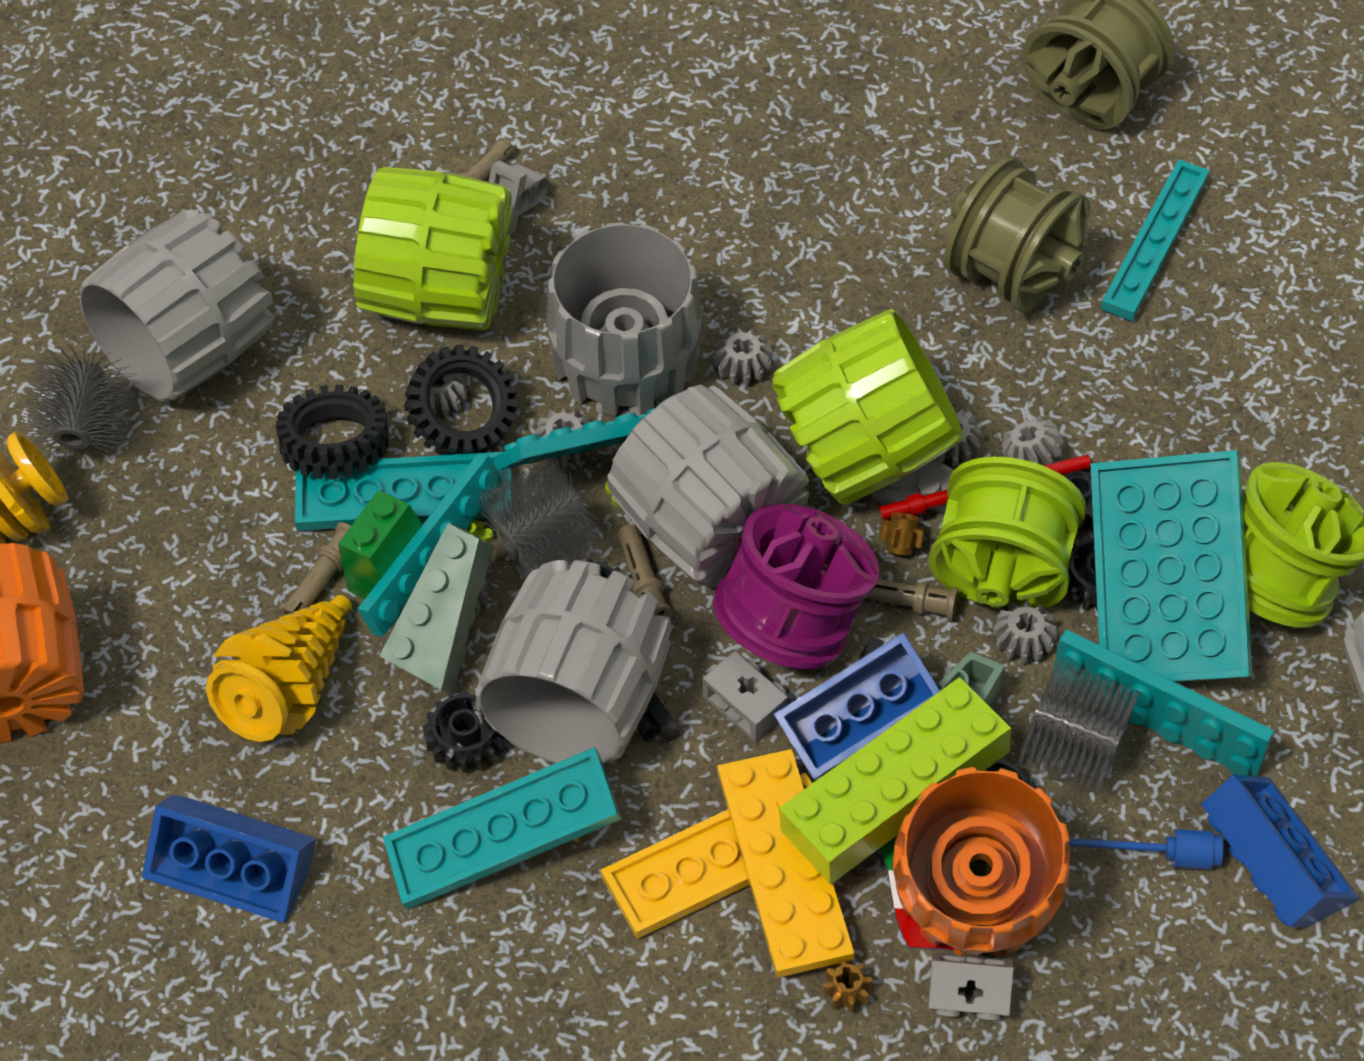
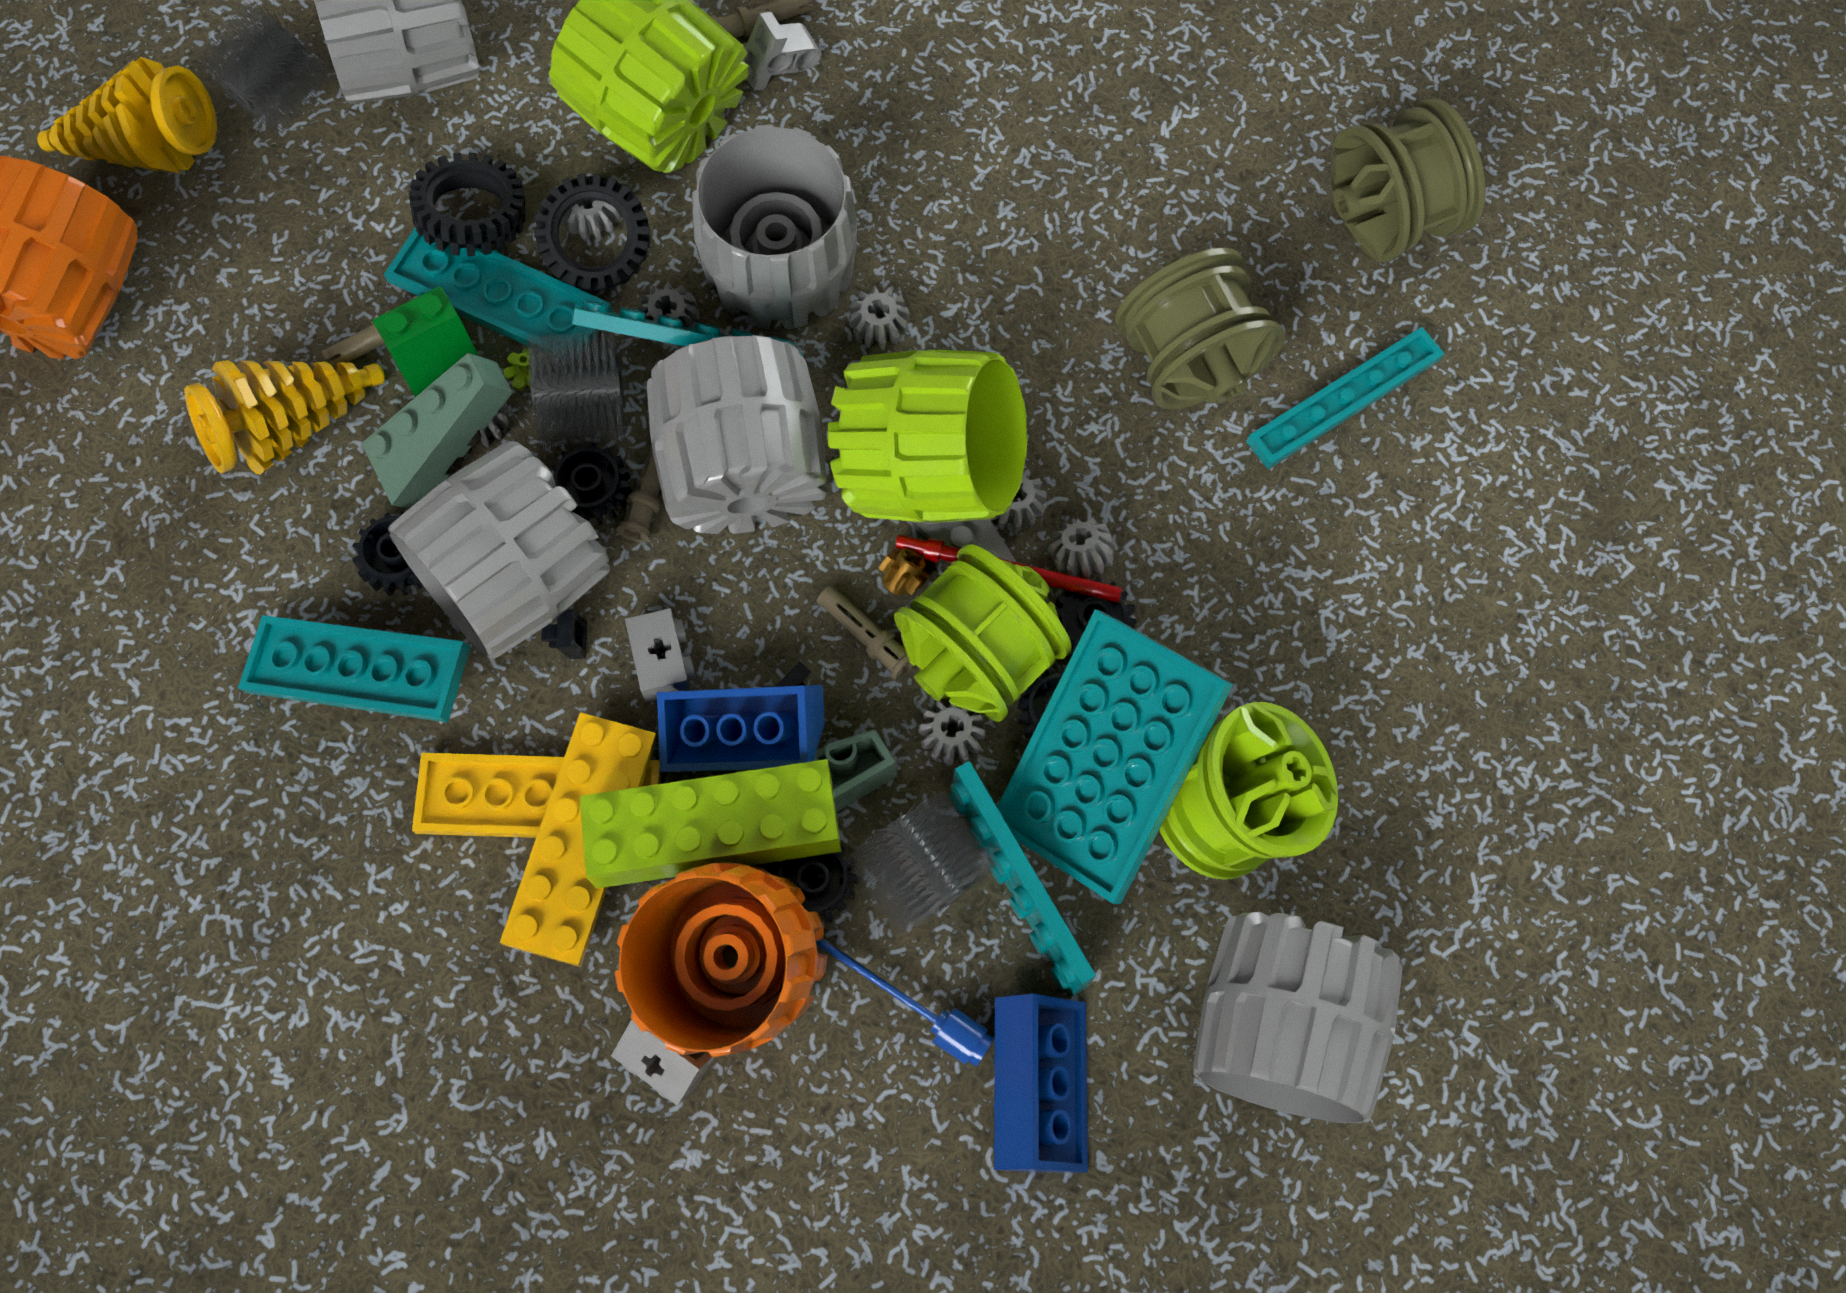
camera: 25 degrees right, 15 degrees up
blue slope [141,794,316,923] -> none
teal plate [357,453,502,637] -> none
magenta wheel [713,504,879,669] -> none
pearl gold gear [822,960,872,1013] -> none

